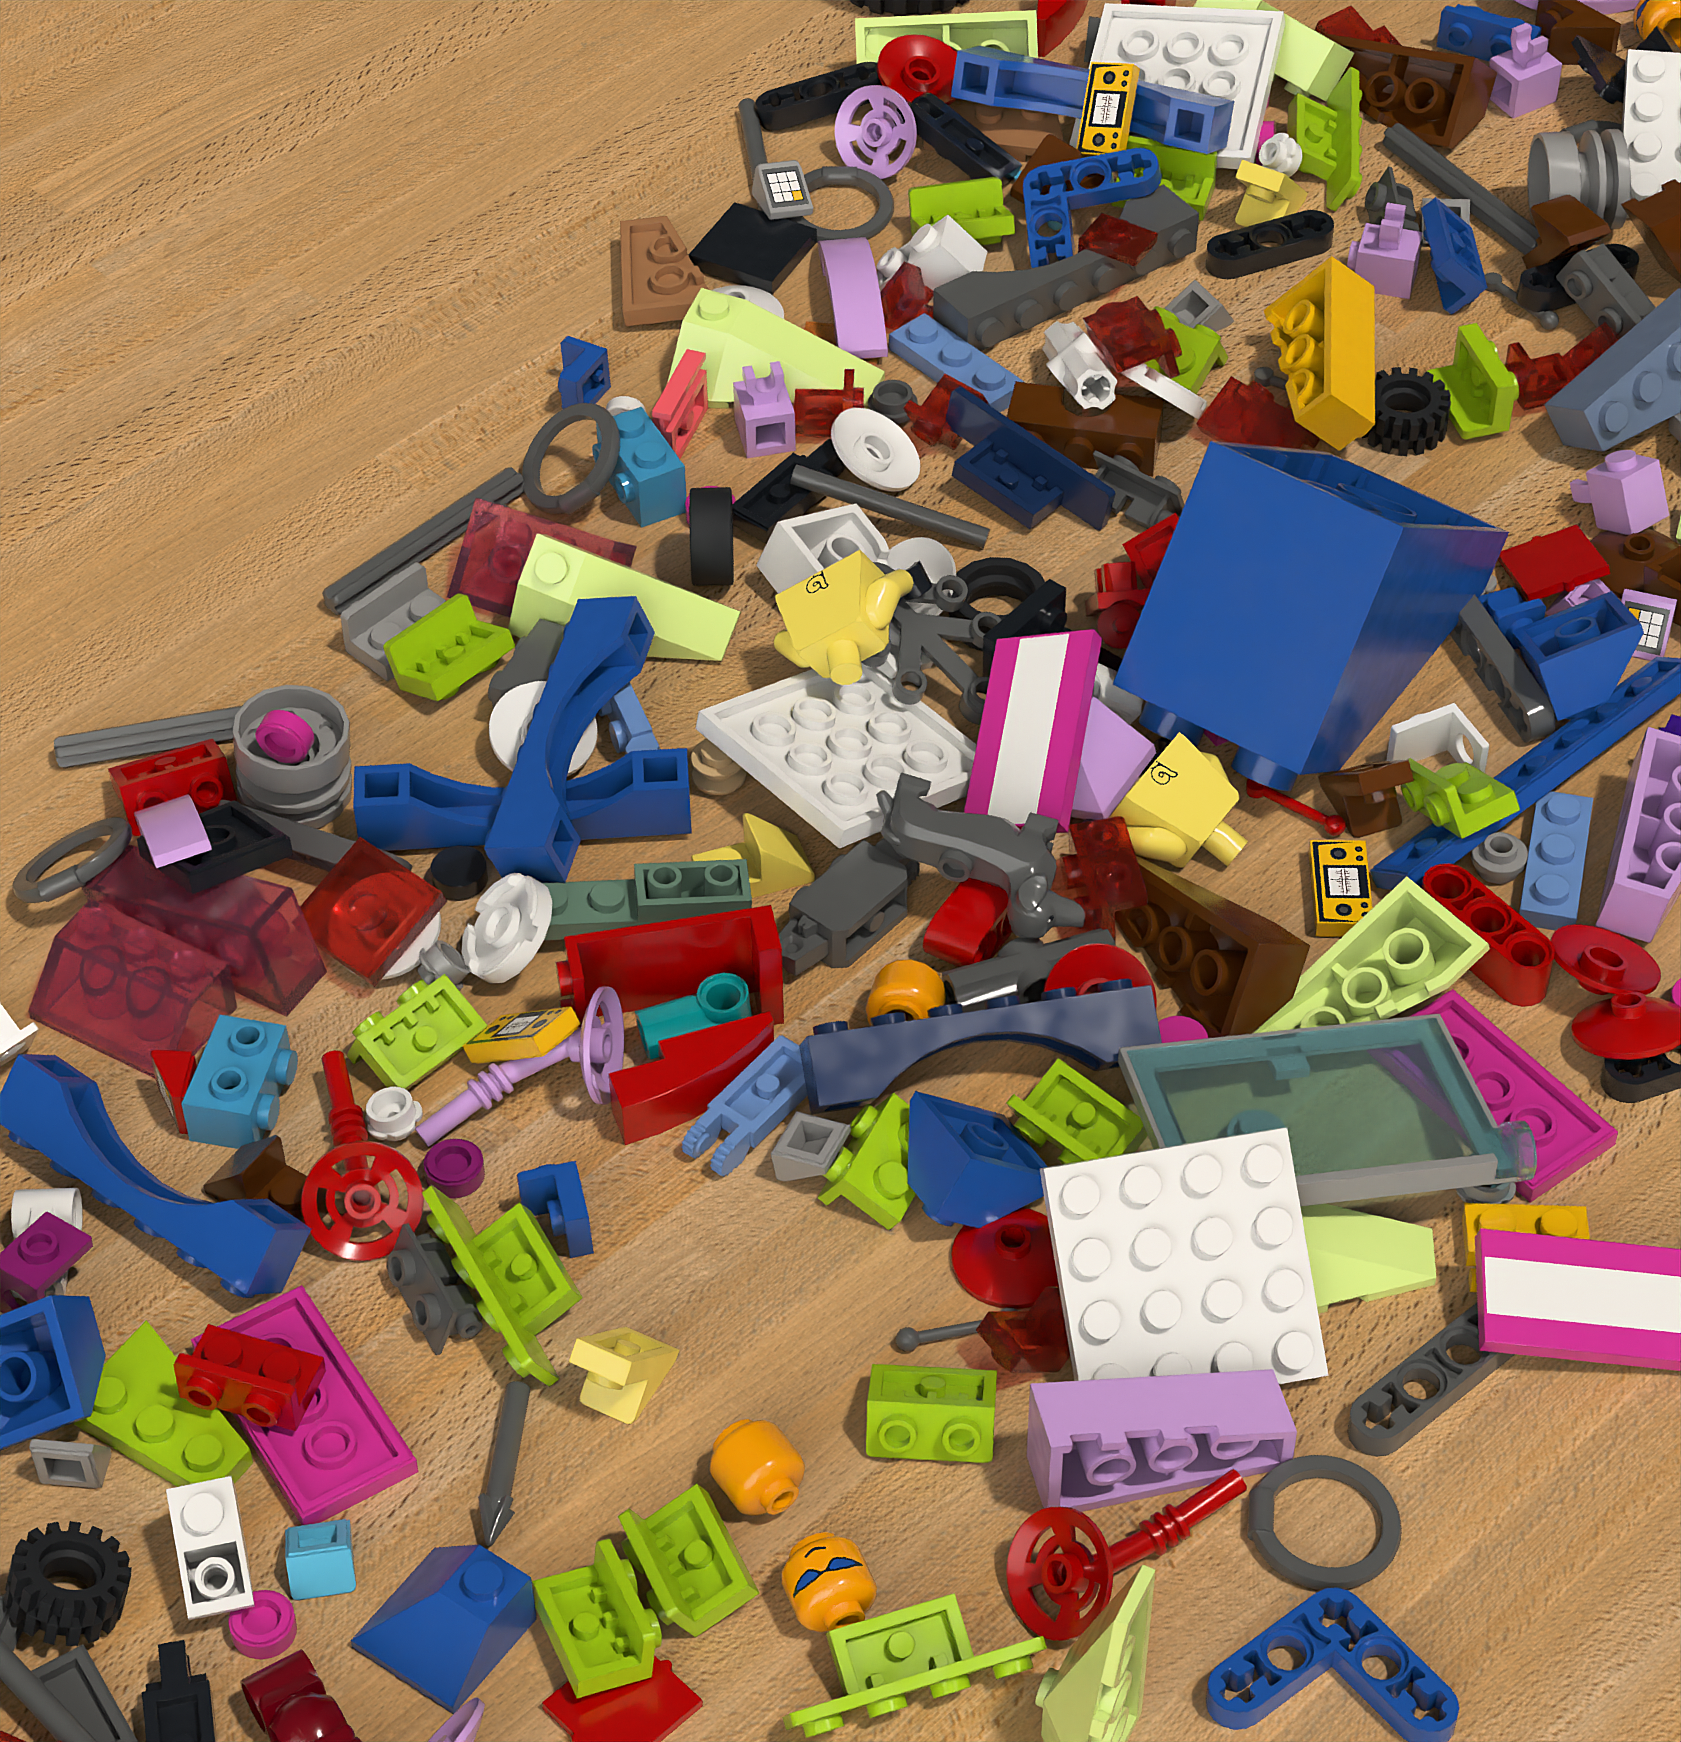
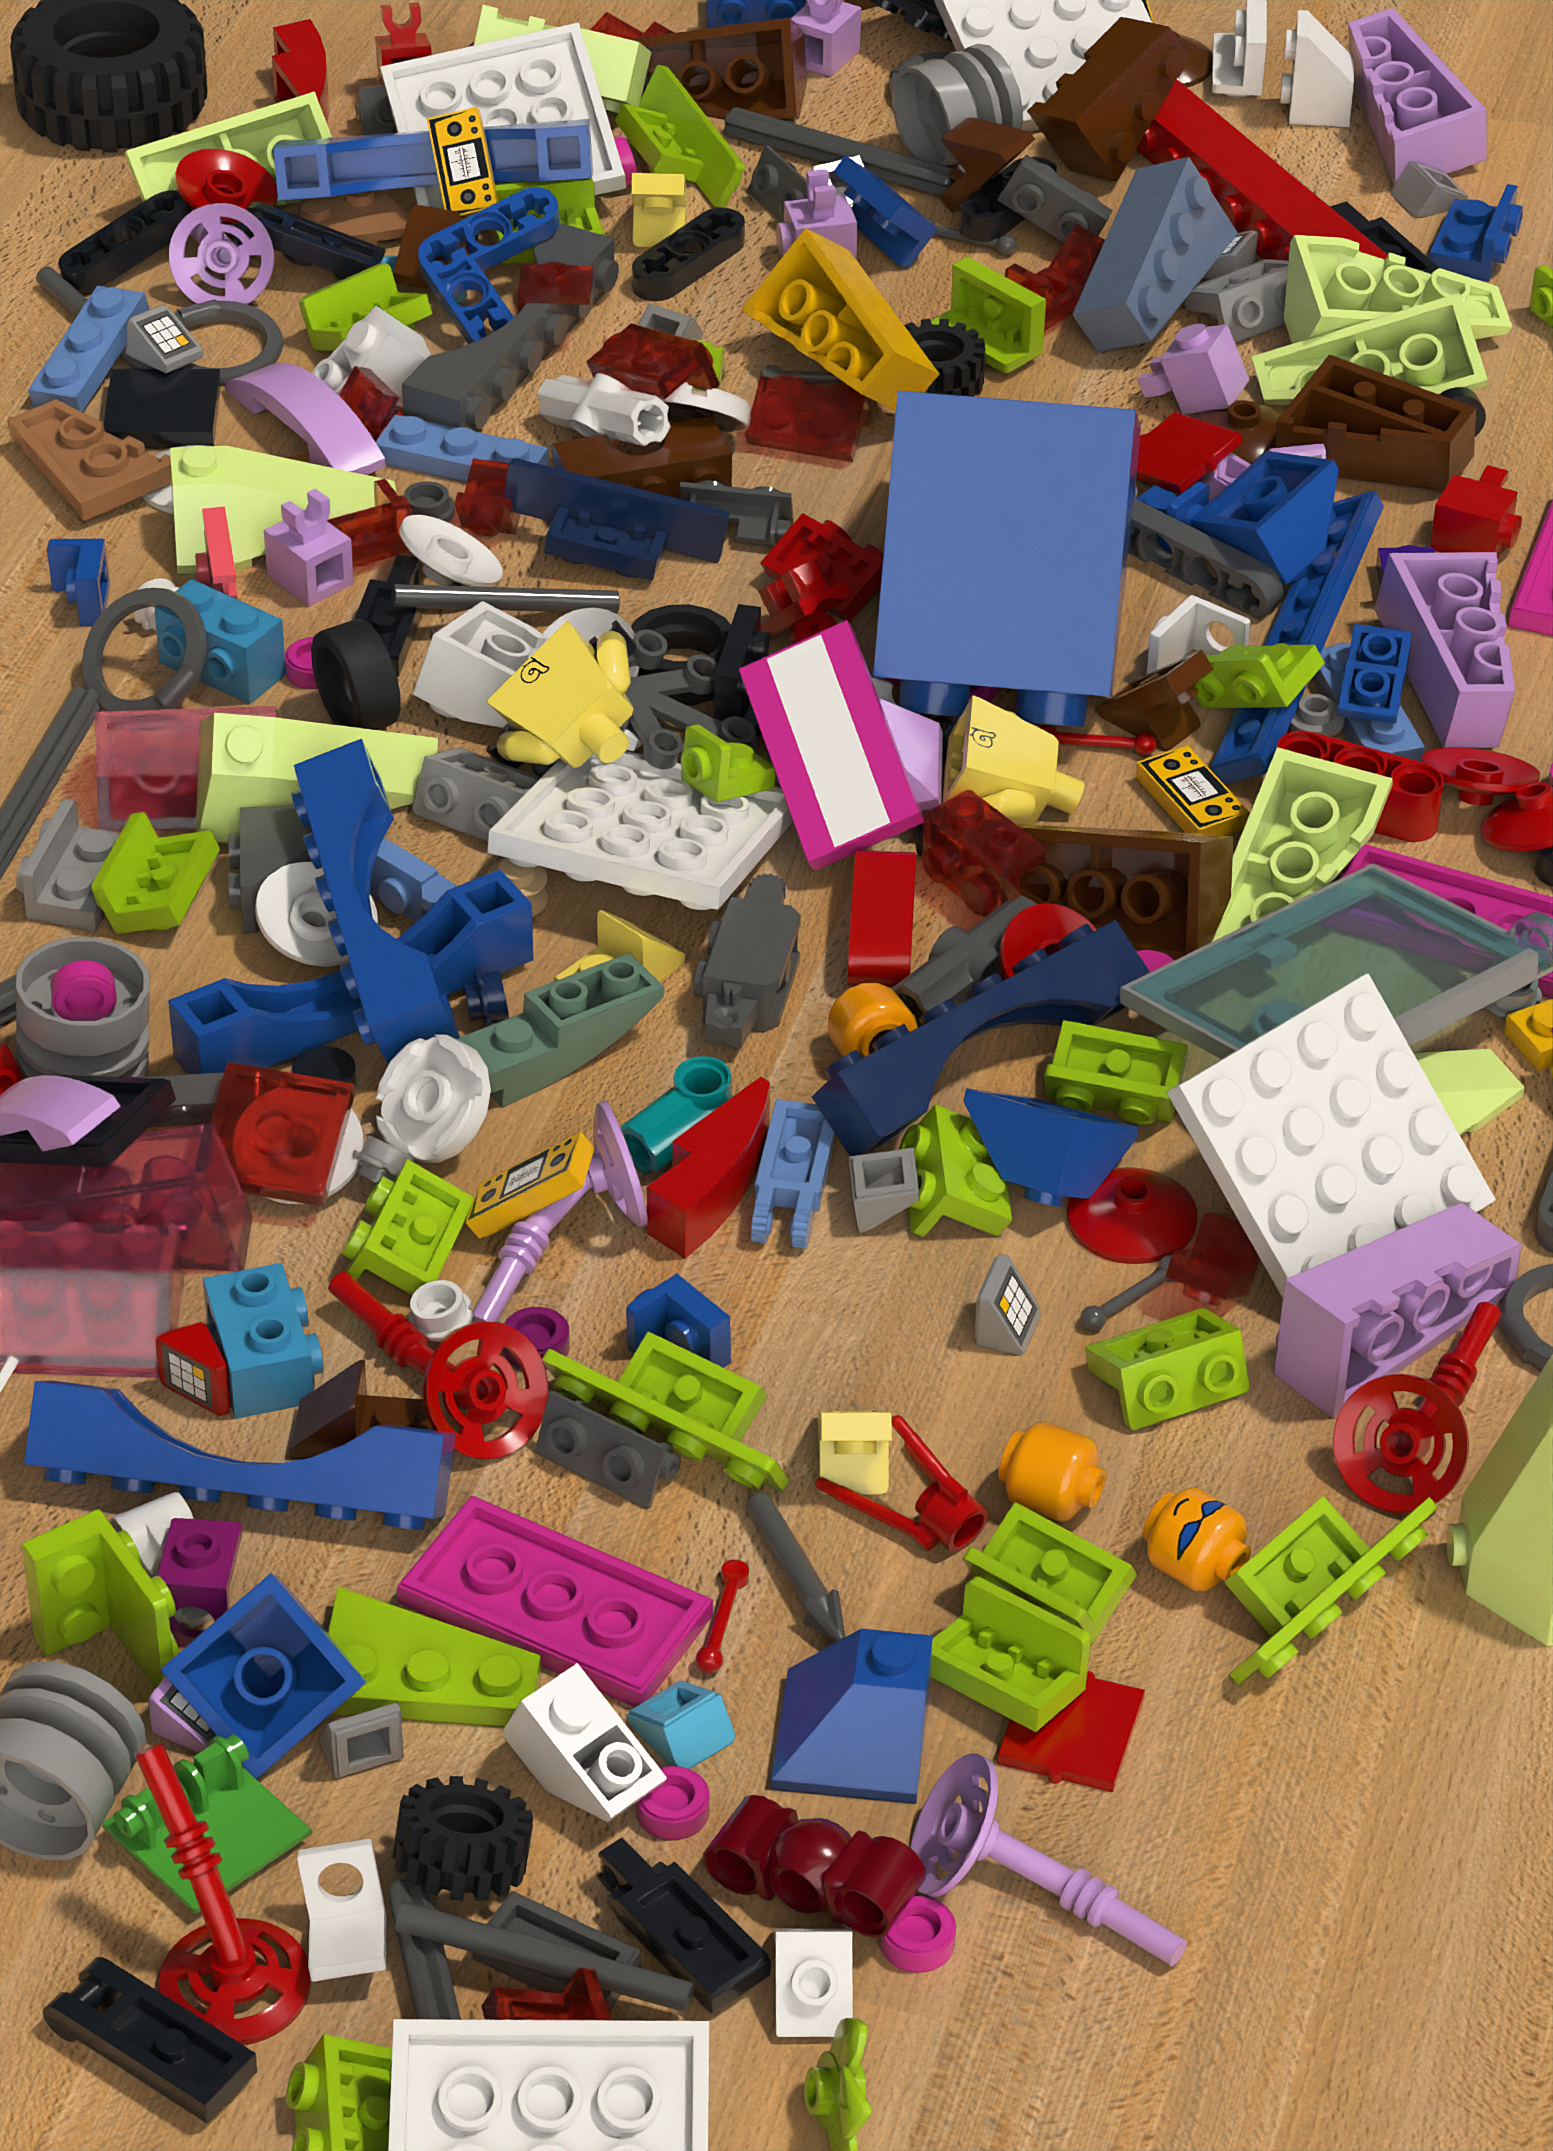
camera: 30 degrees left, 5 degrees down
red bracket [173,1324,326,1431] -> none
red panel [555,905,784,1027] -> none
dark grey animal [876,772,1086,939] -> none
white plate [1259,133,1302,177] -> none
none -> medium blue plate [28,285,149,412]
none -> light grey bracket [413,747,540,842]
none -> dark blue plate [463,969,509,1027]
none -> lime bracket [681,724,776,803]
none -> red hinge [695,1559,749,1674]
none -> red plant [815,1415,989,1552]
none -> light grey slope [974,1253,1041,1356]
none -> blue slope [1337,624,1412,723]

